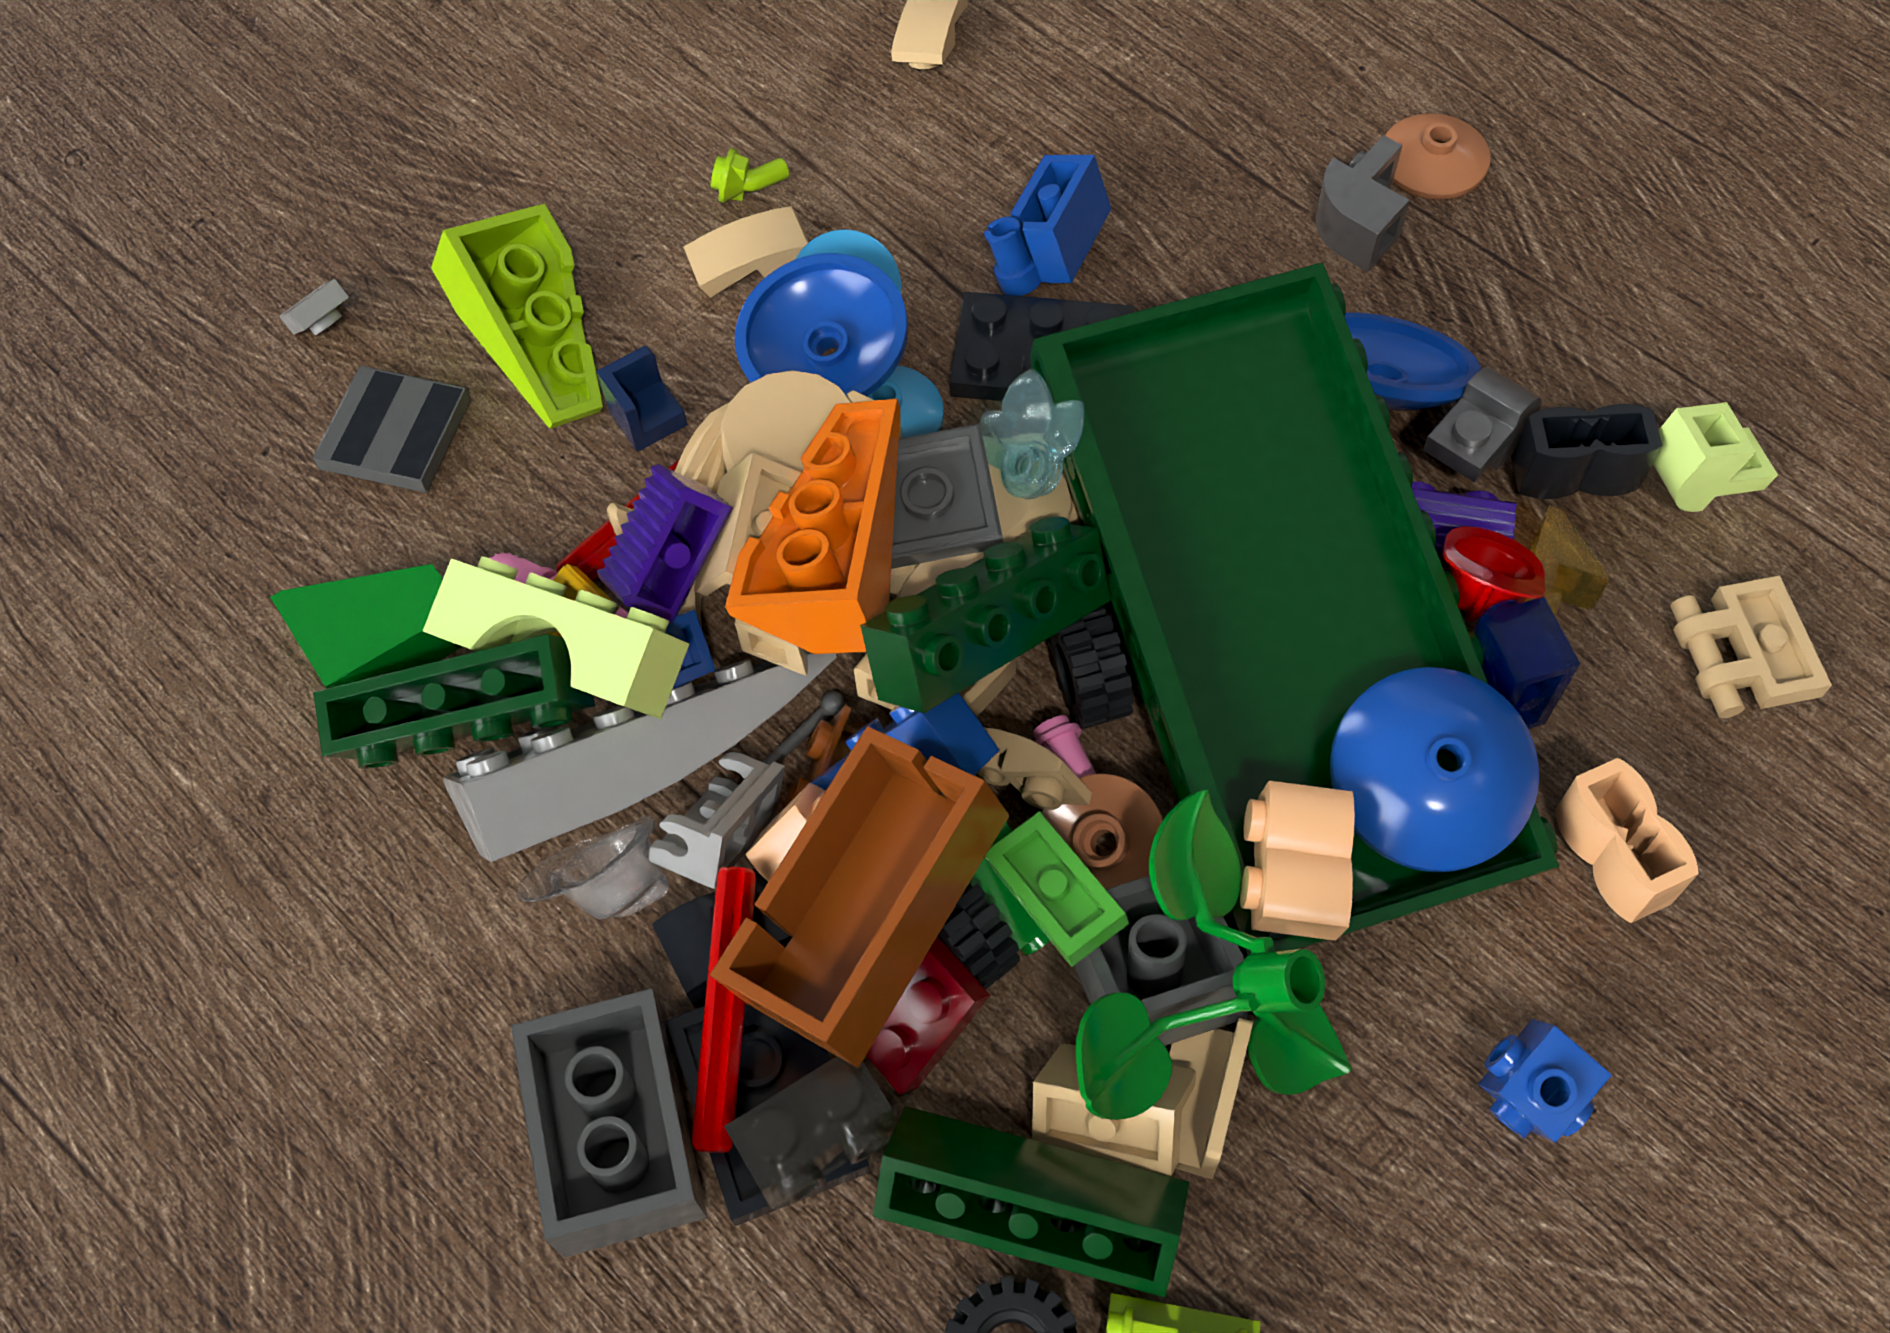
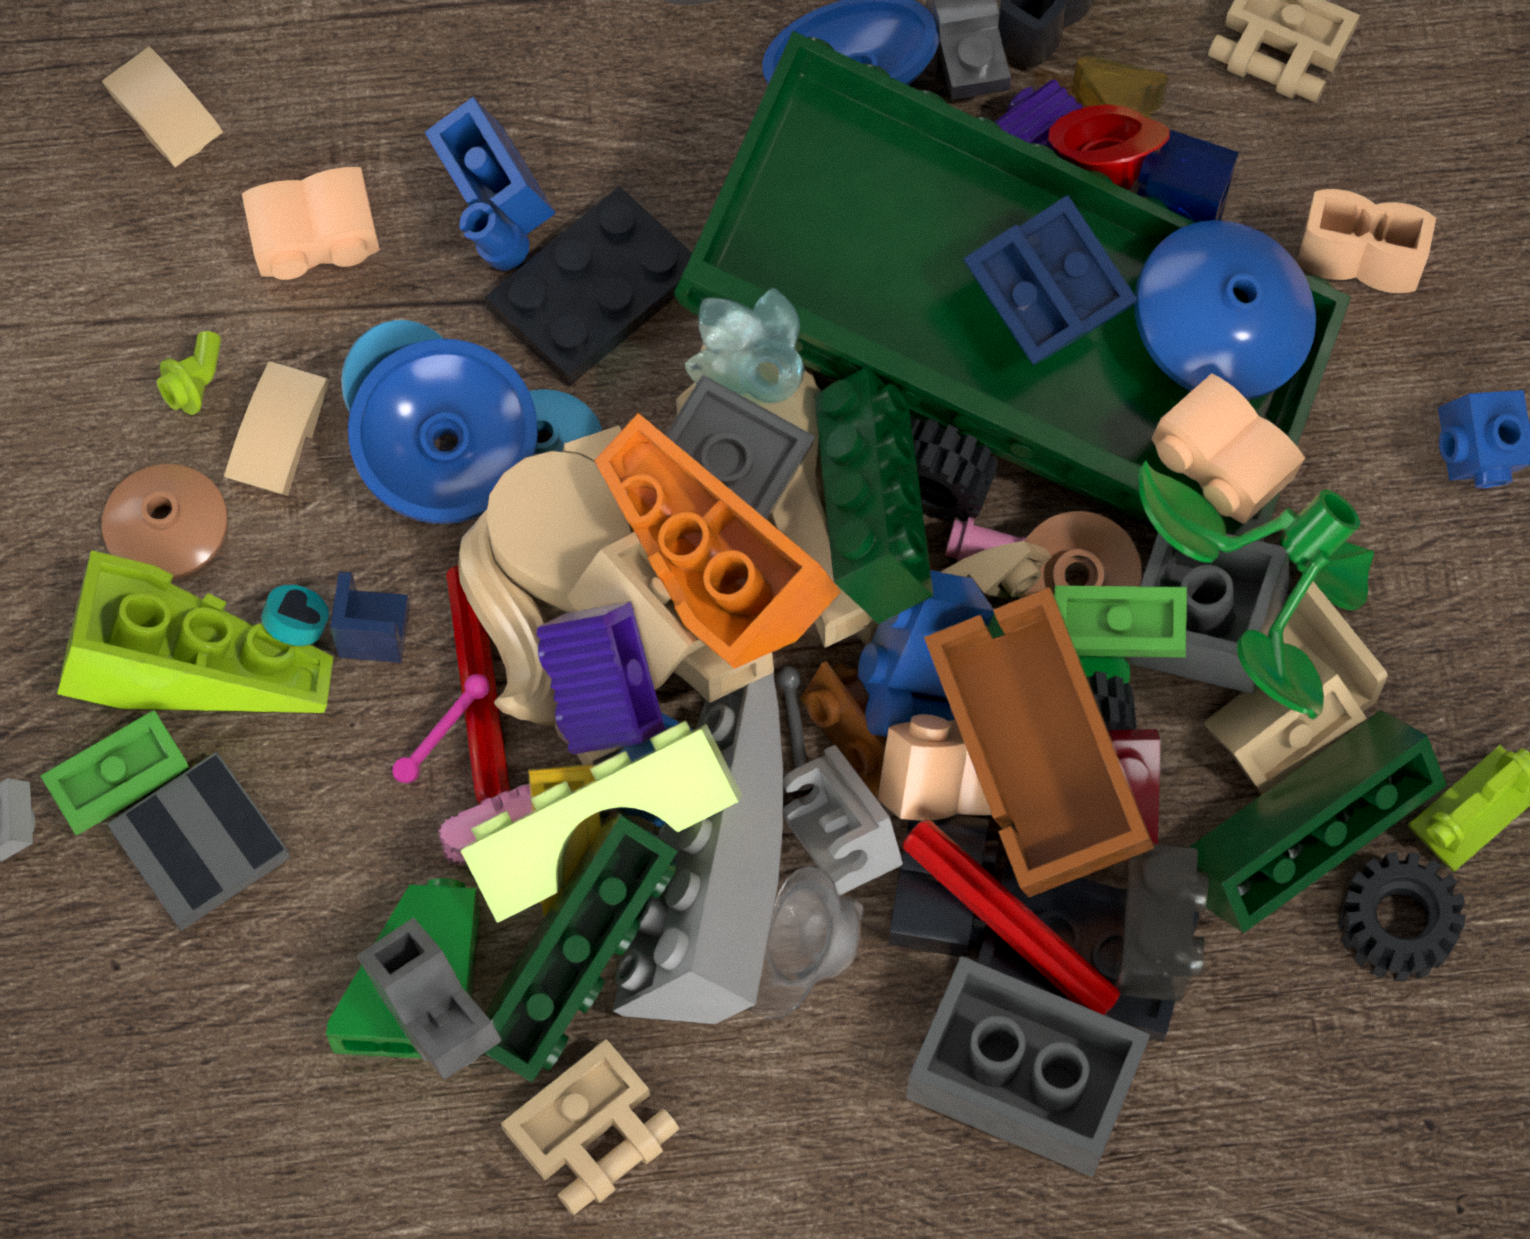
camera: 55 degrees left, 5 degrees up
none -> bright green plate [40,710,189,836]
none -> nougat dish [101,464,228,580]
none -> light nougat brick [242,167,380,280]
none -> teal tile [261,585,329,646]
none -> flat silver brick [357,917,502,1080]
none -> dark pink hinge [392,674,490,783]
none -> tan plate [501,1039,679,1215]
none -> dark blue slope [963,195,1138,366]

